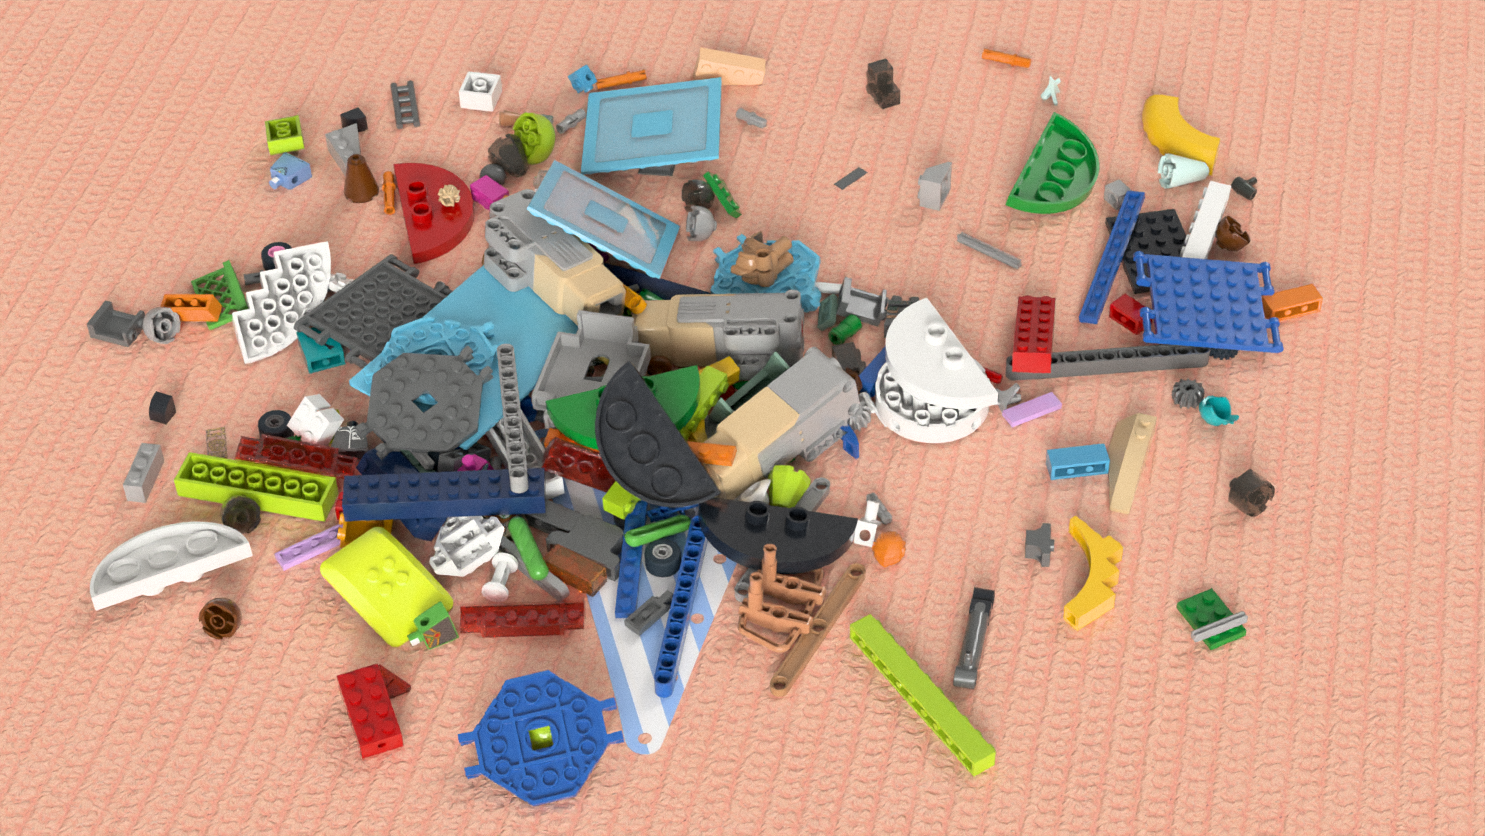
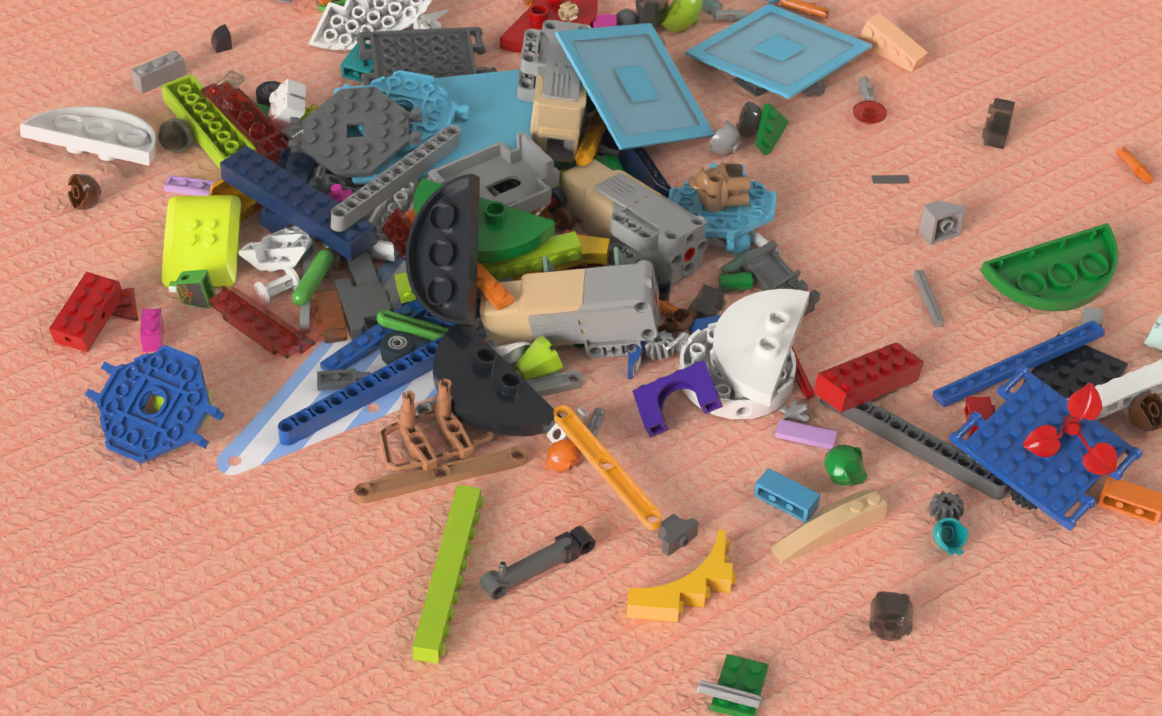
camera: 40 degrees right, 0 degrees up
light aqua piece [1040,76,1061,106] -> none
none -> dark pink brick [140,308,164,352]
none -> light orange beam [554,405,662,530]
none -> dark purple arch [632,360,723,437]
none -> green helmet [824,445,867,486]
none -> clear red dish [853,101,887,124]
none -> red plant [1023,383,1117,475]

